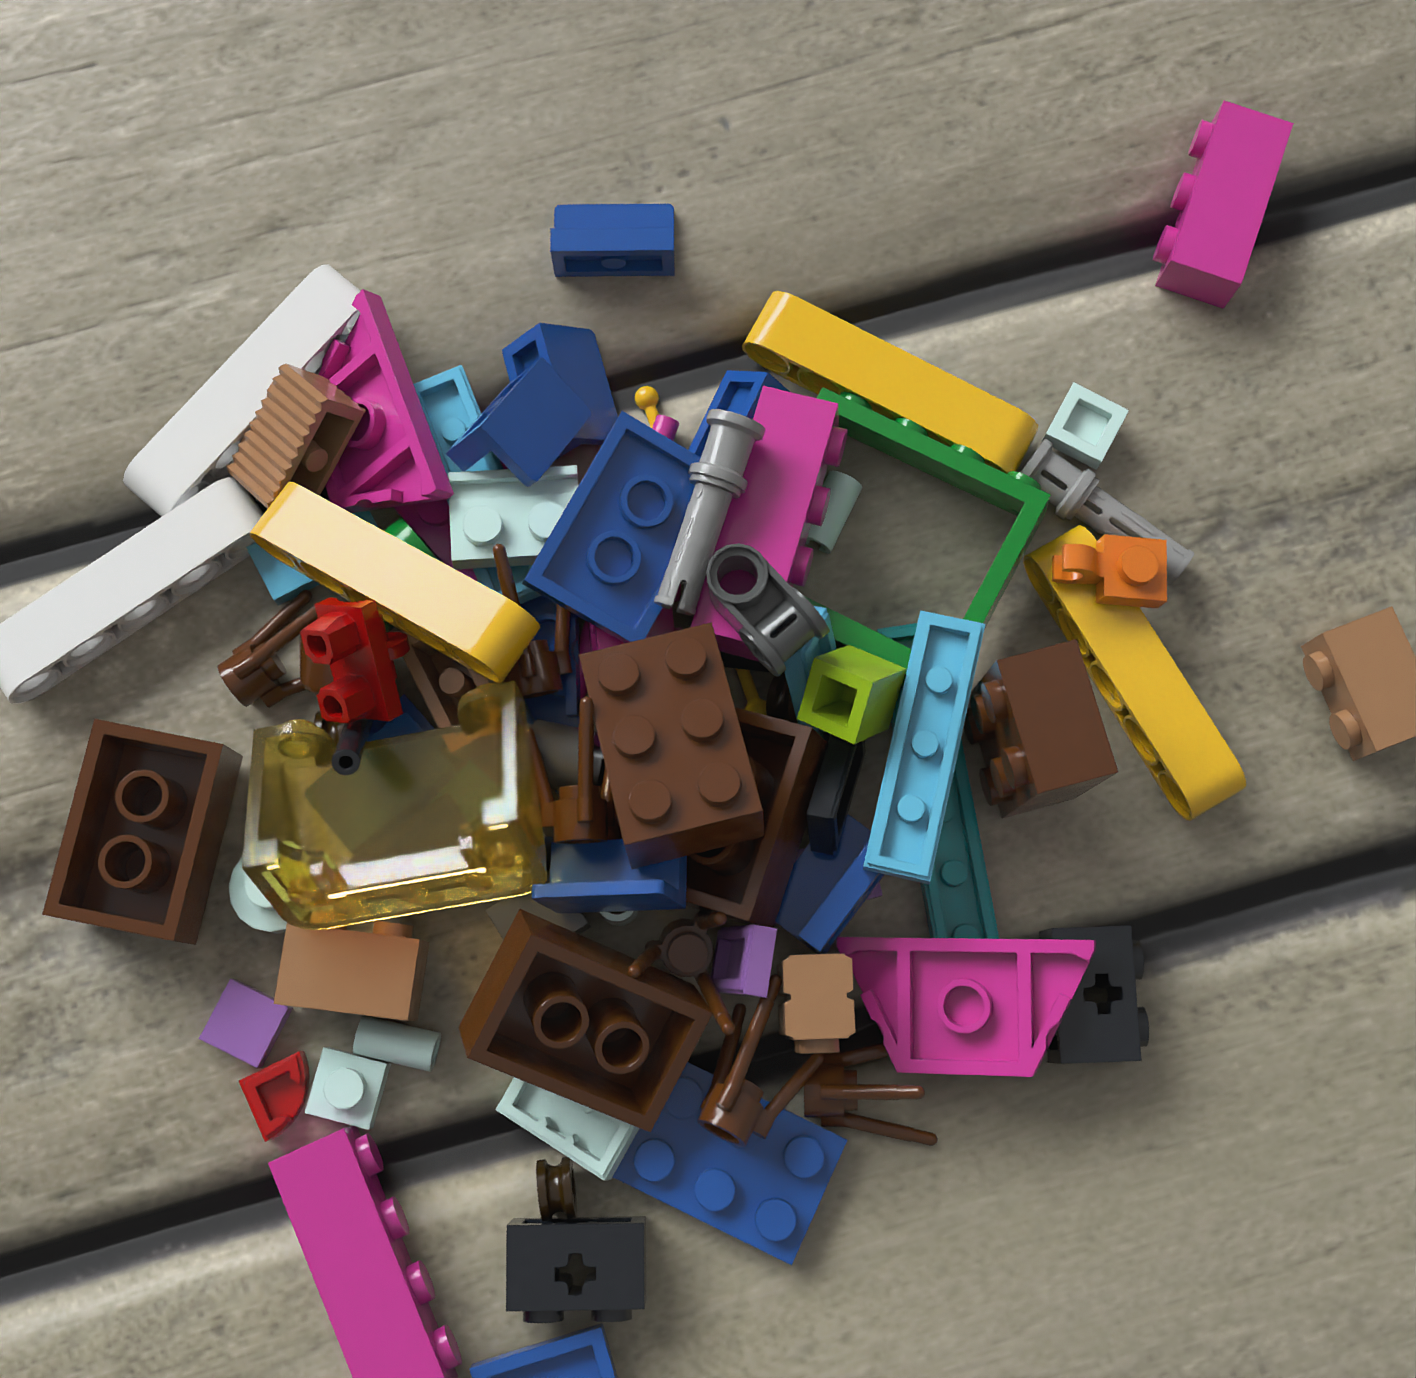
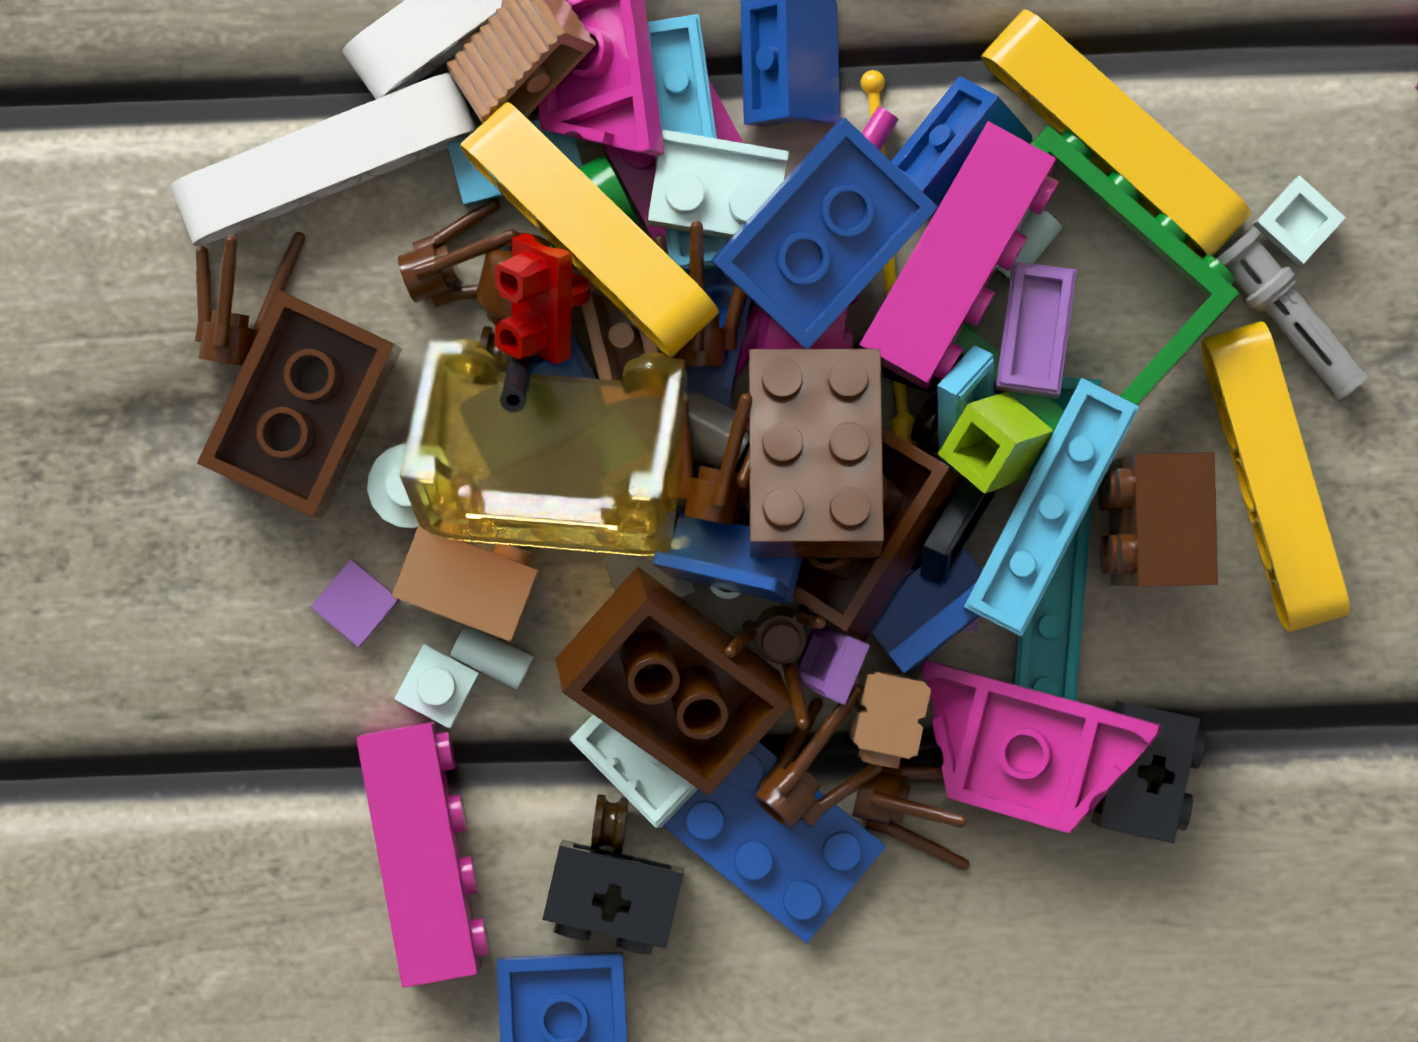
camera: 15 degrees right, 10 degrees up
red tile [239,1051,310,1142] -> none
blue panel [445,357,592,487] -> none
light grey pin [653,409,766,616] -> none
dark grey piece [706,543,830,677] -> none
orange plate [1052,534,1167,609] -> none
none -> reddish brown plant [195,232,305,366]
none -> medium lavender tile [995,261,1077,399]

